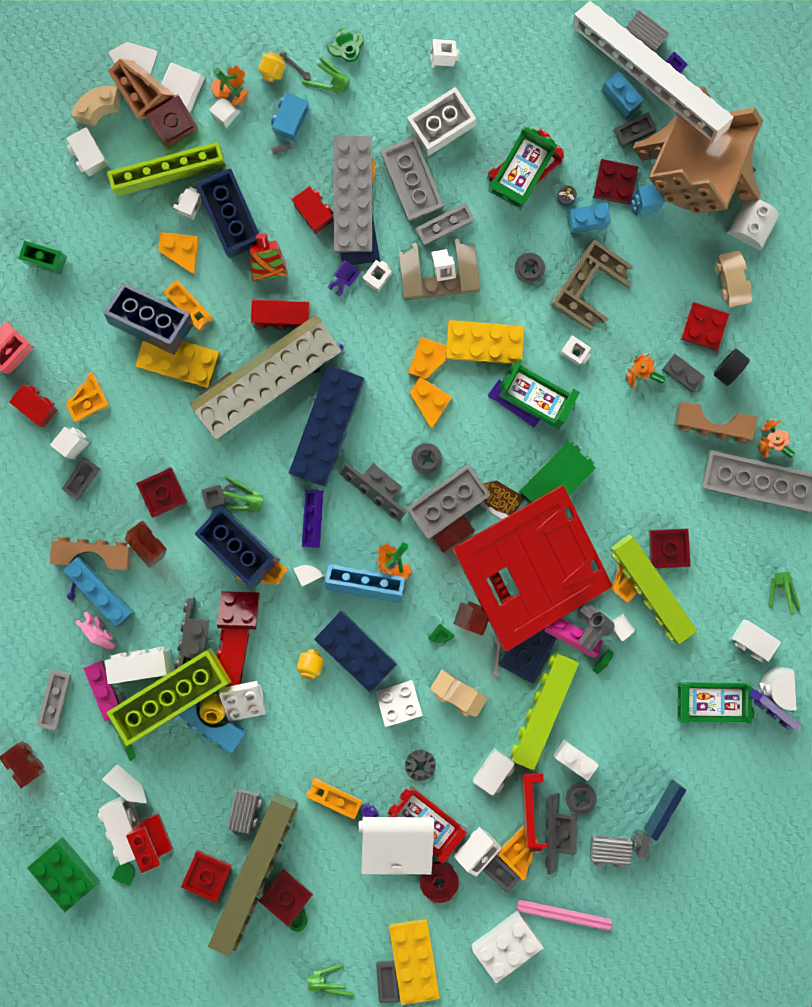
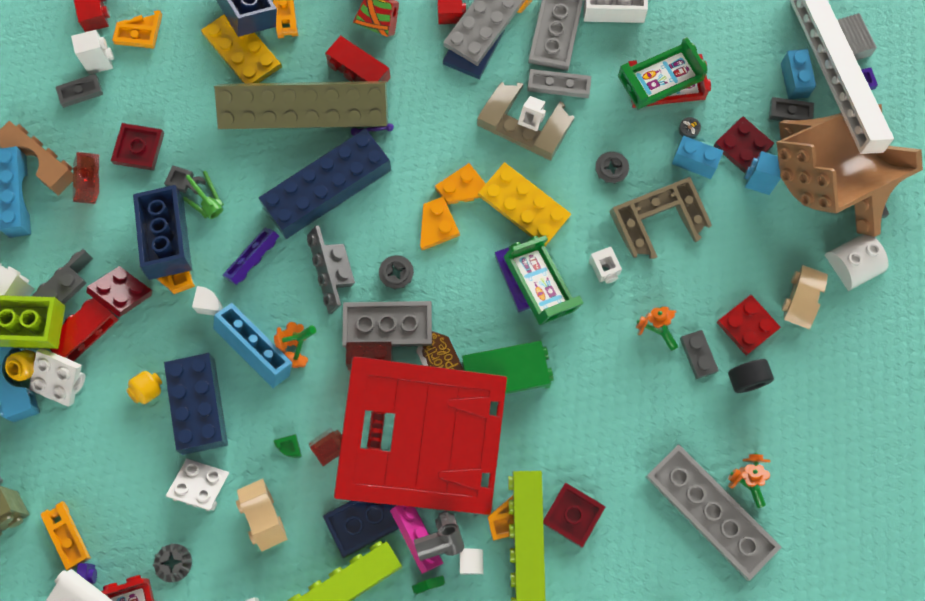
camera: 30 degrees right, 15 degrees down
dark purple plate [328,260,361,296] -> none
white brick [363,260,392,293] -> none
light grey hinge [492,639,501,678] -> none
medium nougat arch [673,401,757,444] -> none

